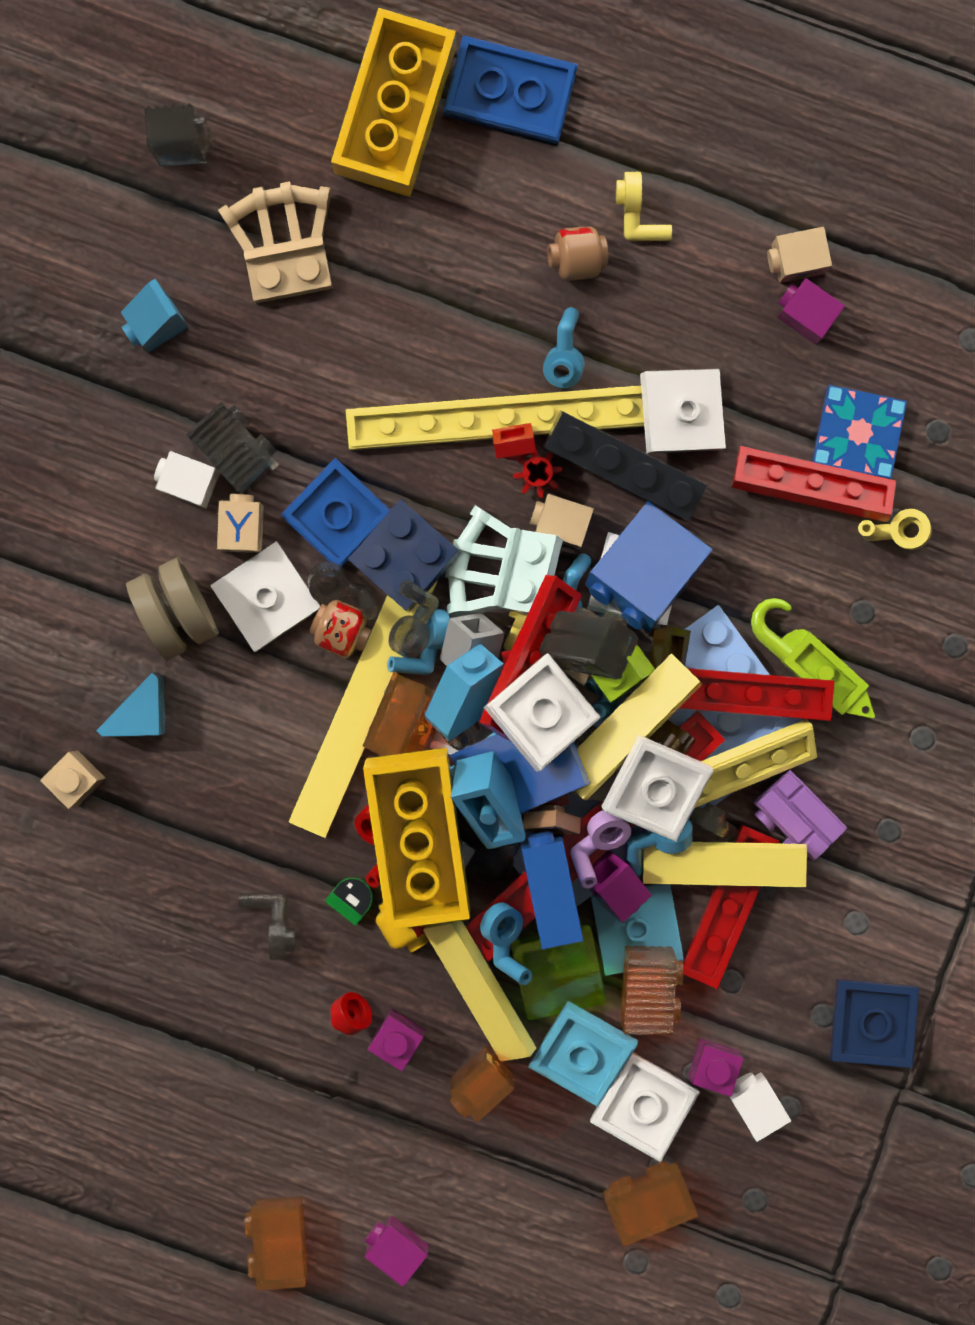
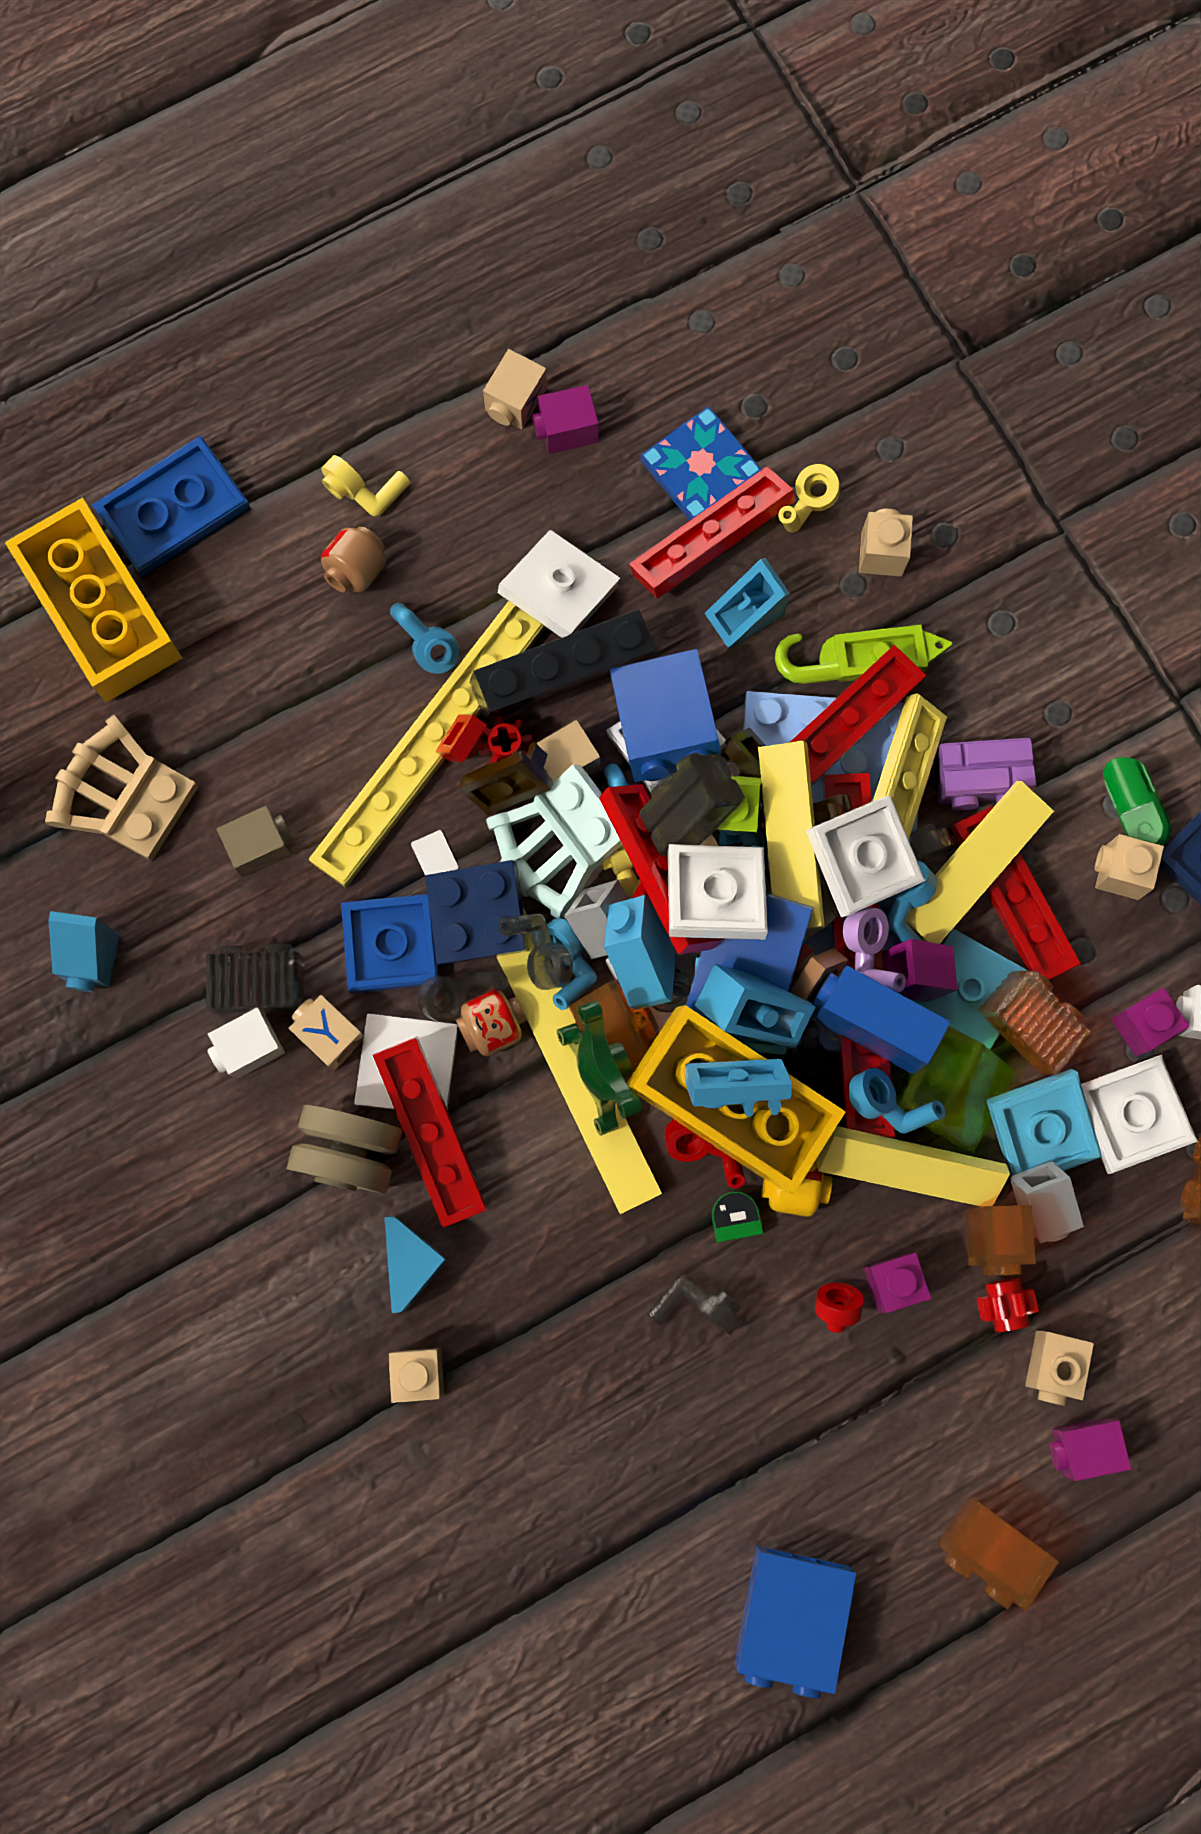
camera: 50 degrees left, 10 degrees down
none -> dark tan brick [216,806,293,878]
none -> red plate [373,1036,487,1228]
none -> white sticker [411,830,458,875]
none -> dark brown plate [458,742,553,815]
none -> dark green piece [557,1000,643,1136]
none -> dark azure plate [685,1059,792,1117]
none -> dark azure slope [704,558,790,648]
none -> blue brick [734,1545,856,1699]
none -> tan brick [859,509,913,577]
none -> red gear [977,1278,1039,1332]
none -> light grey brick [1009,1161,1084,1243]
none -> tan brick [1025,1331,1094,1406]
none -> tan brick [1095,834,1164,900]
none -> green arm [1103,757,1171,846]

